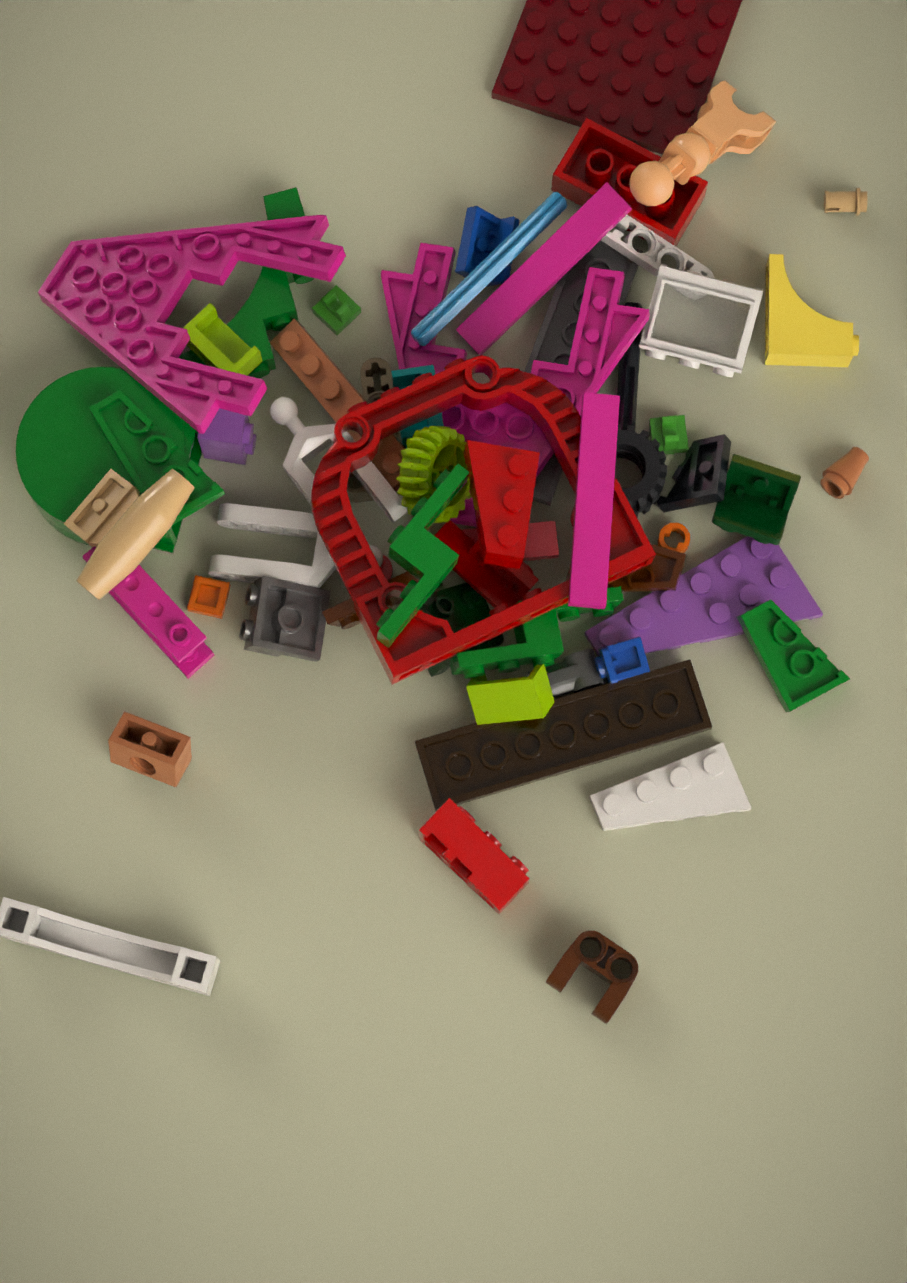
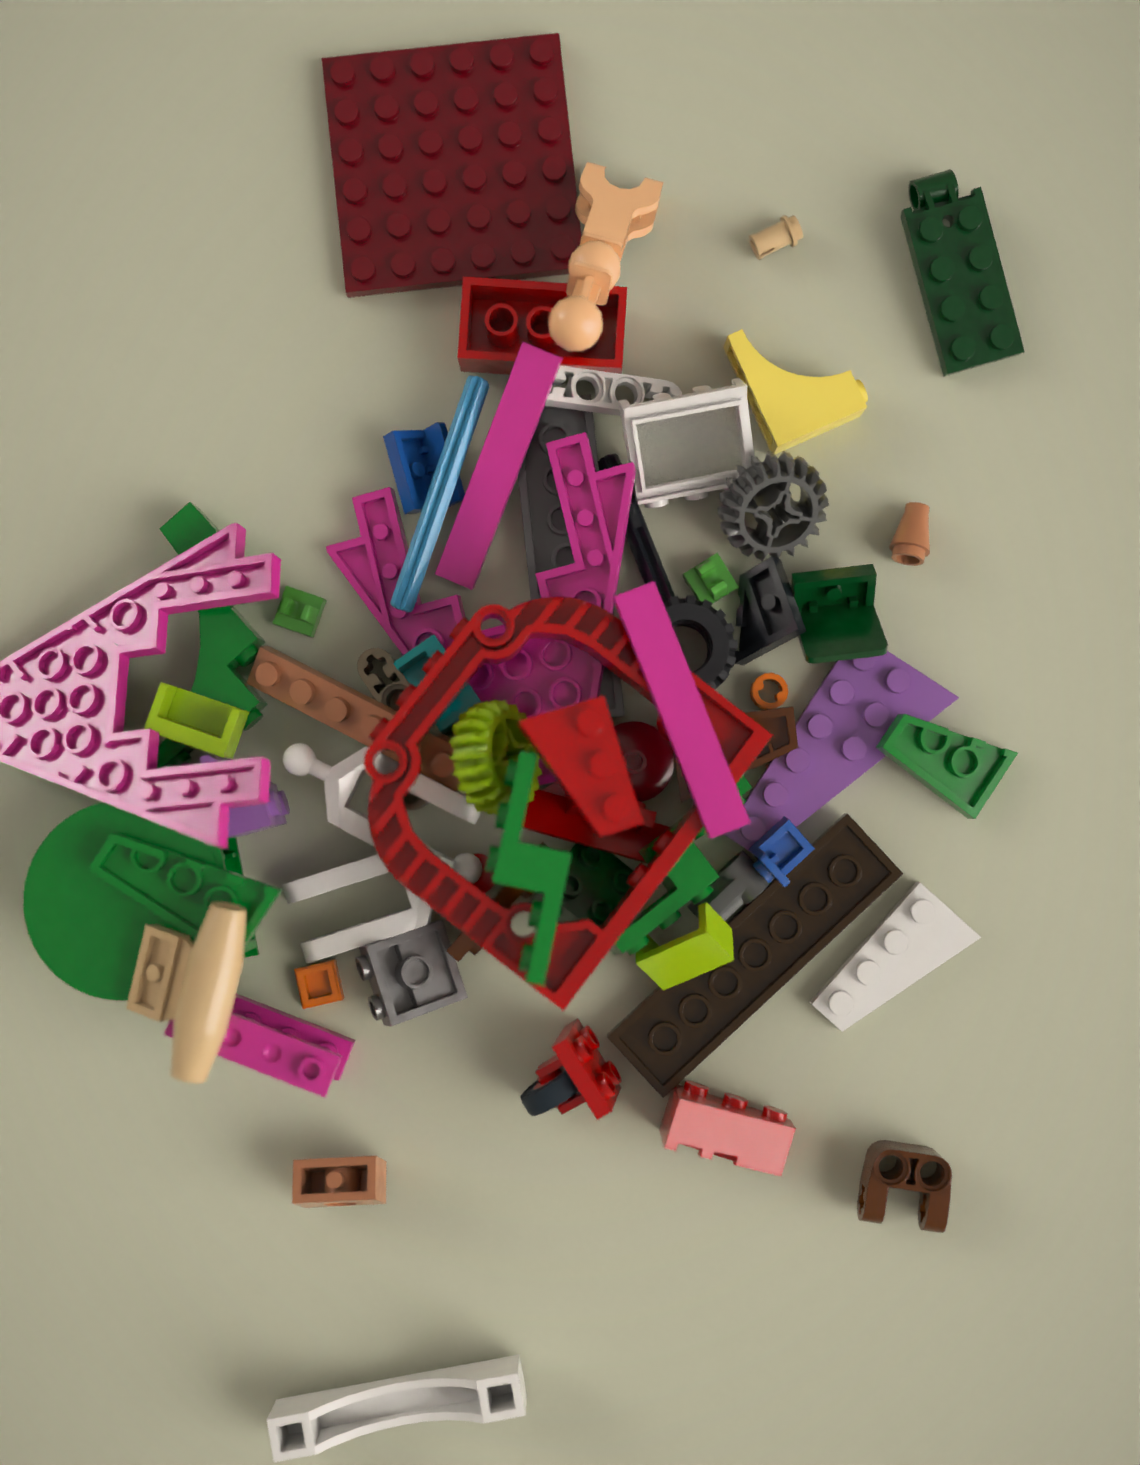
camera: 25 degrees left, 10 degrees up
none -> red plate [520,1018,622,1120]
none -> dark red dish [614,721,674,802]
none -> dark grey gear [717,451,829,561]

